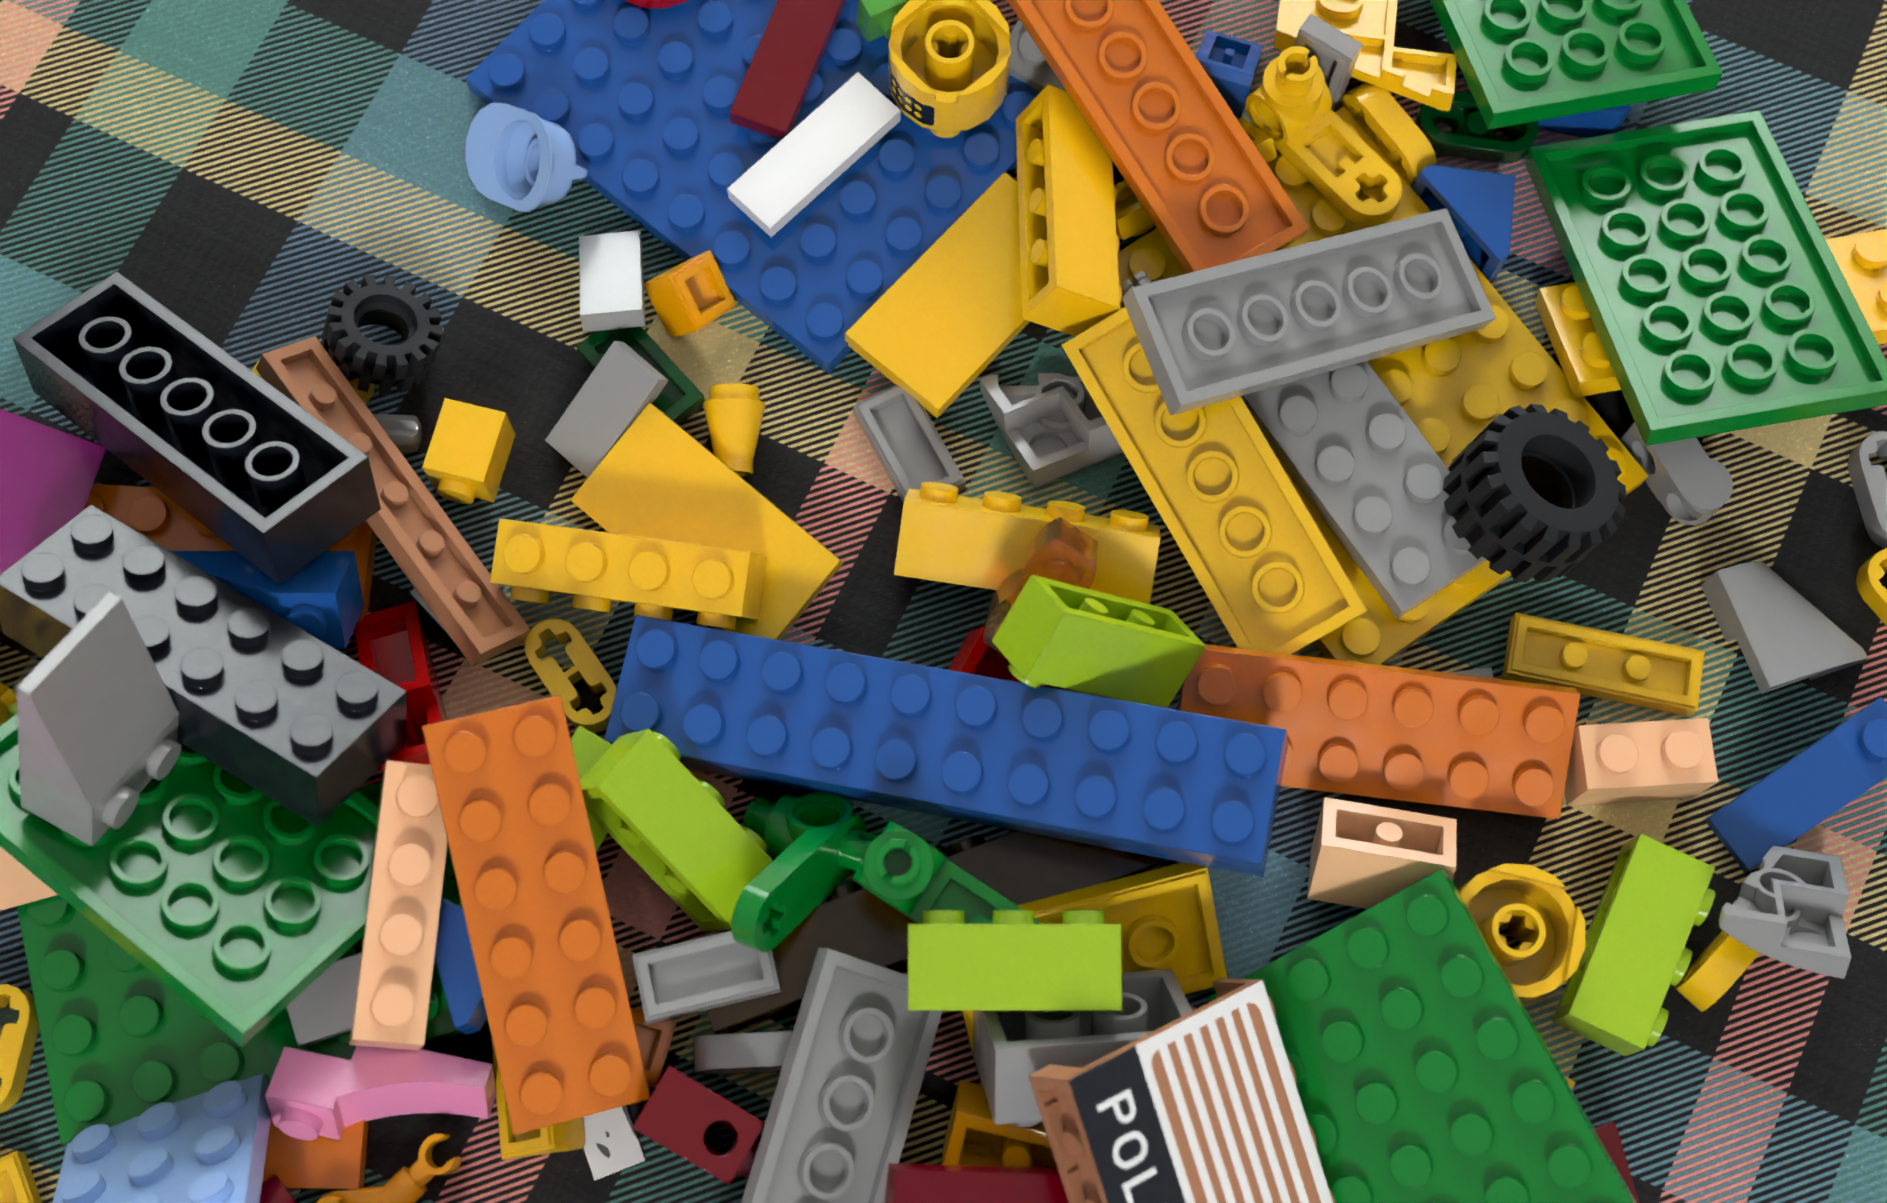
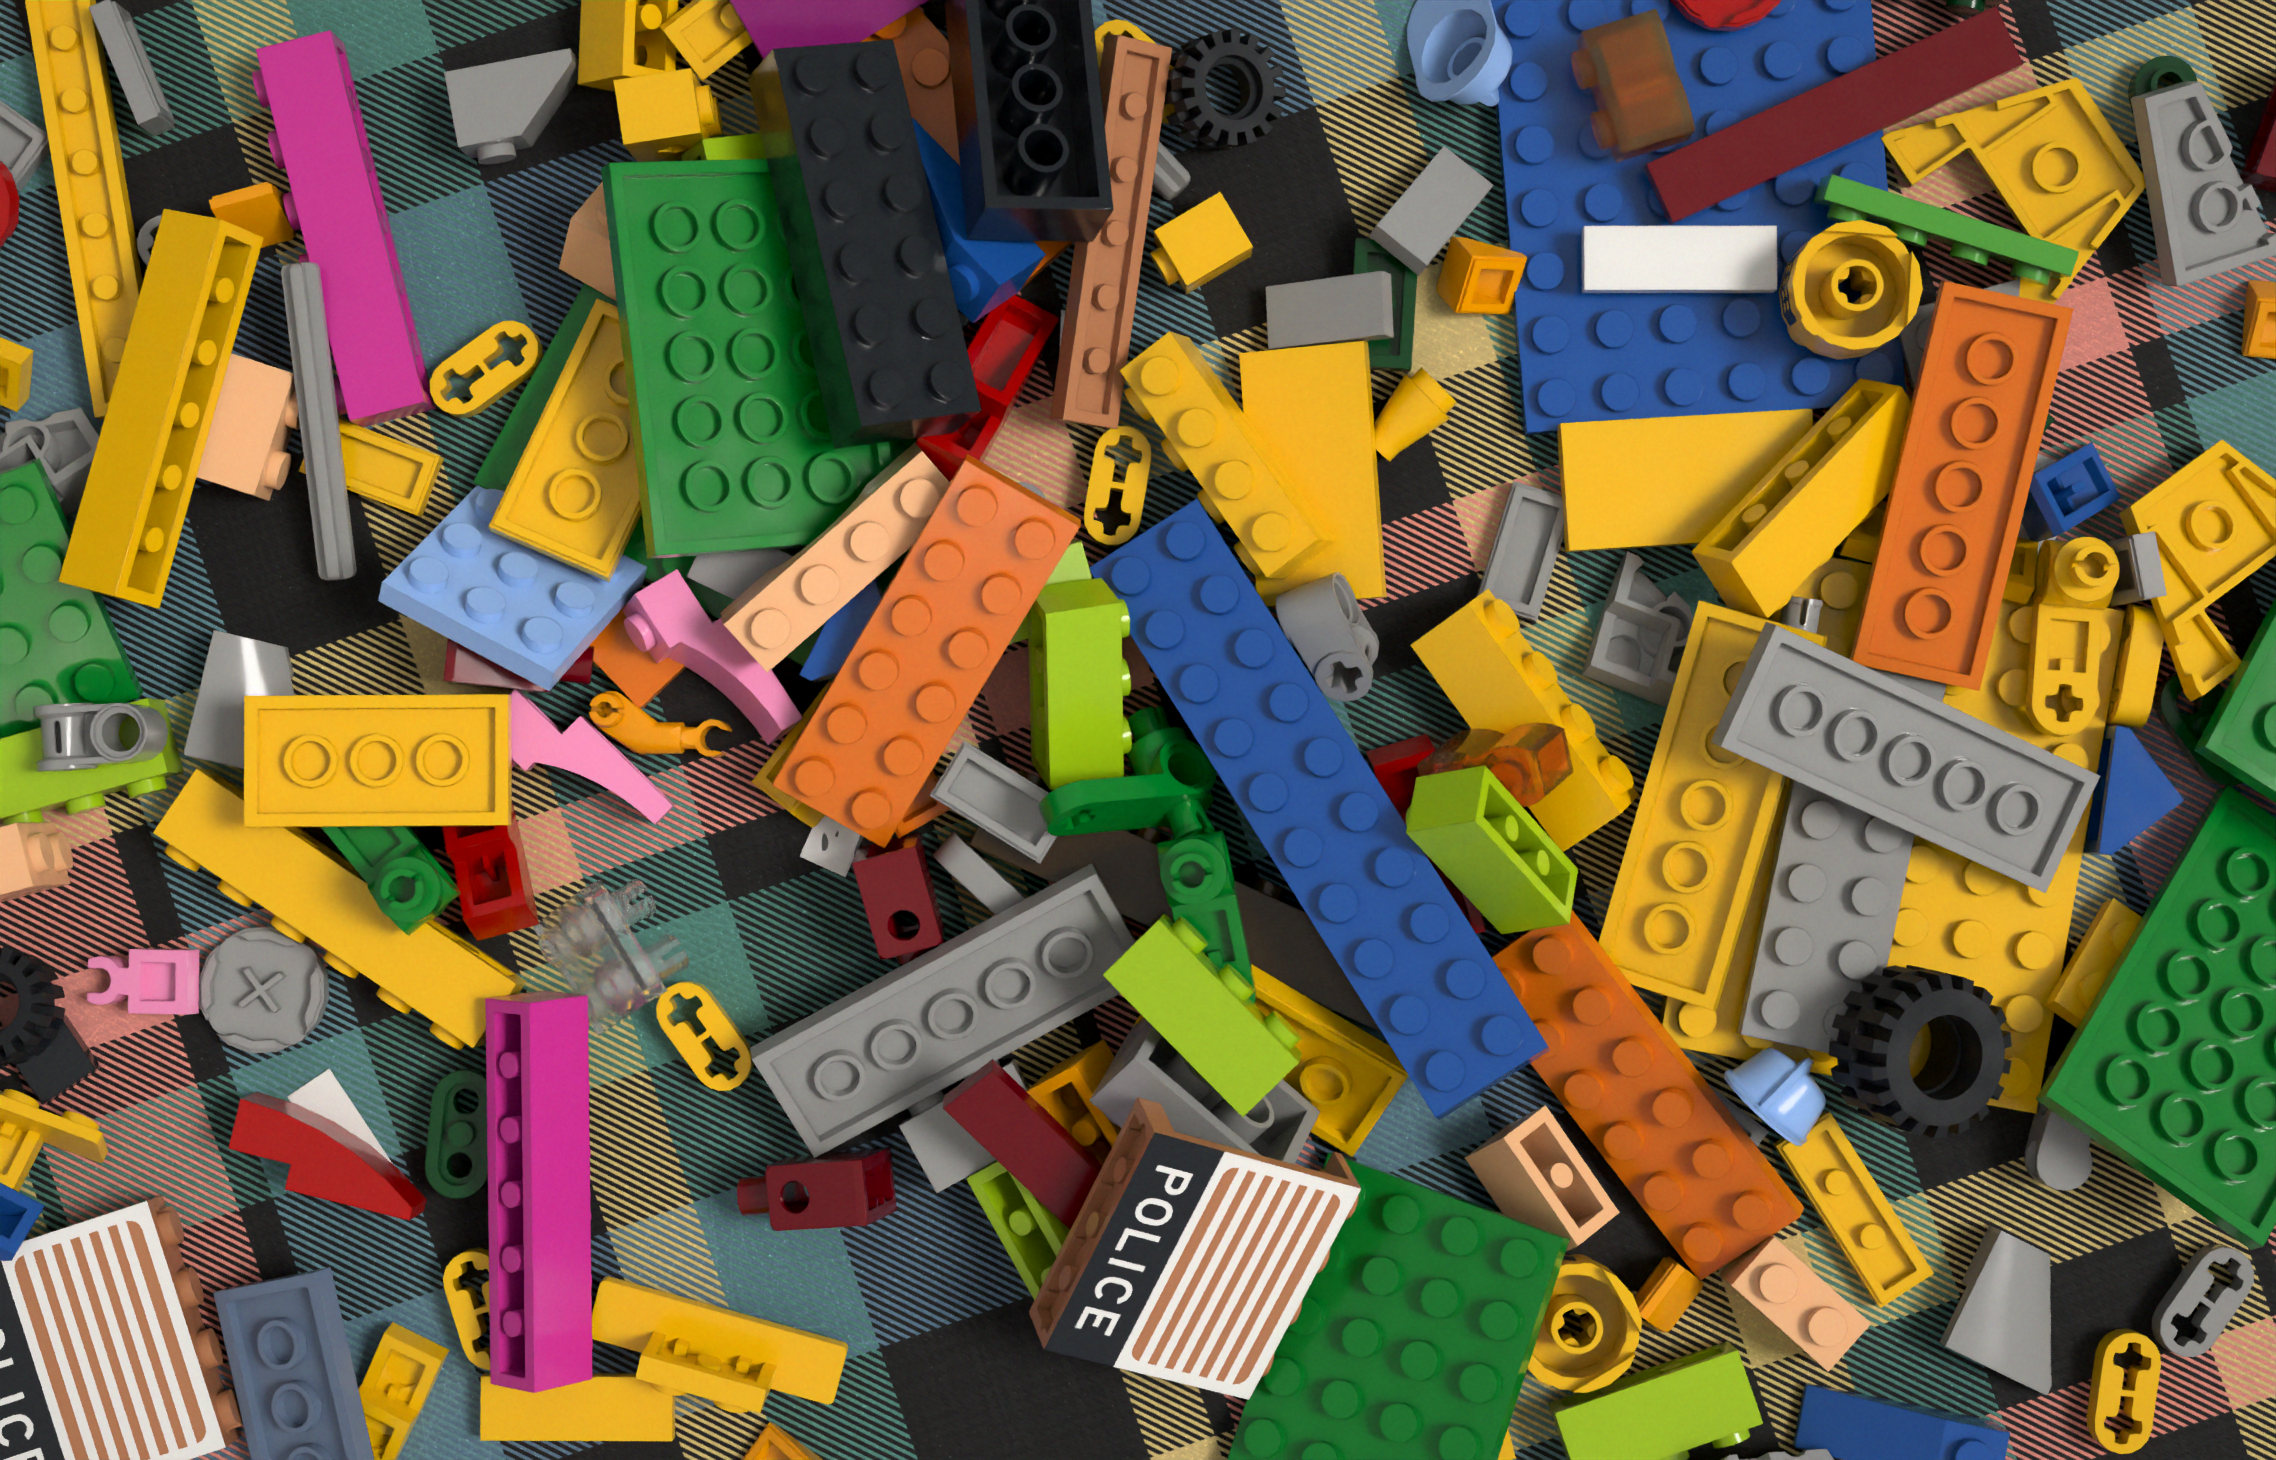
camera: 50 degrees right, 15 degrees up
light grey slope [16,591,181,847] -> none
none -> yellow tile [488,299,642,583]
none -> light grey piece [1276,572,1379,702]
none -> clear orange brick [1571,8,1695,163]
none -> light orange slope [1634,1256,1703,1333]
none -> light blue piece [1724,1048,1826,1146]

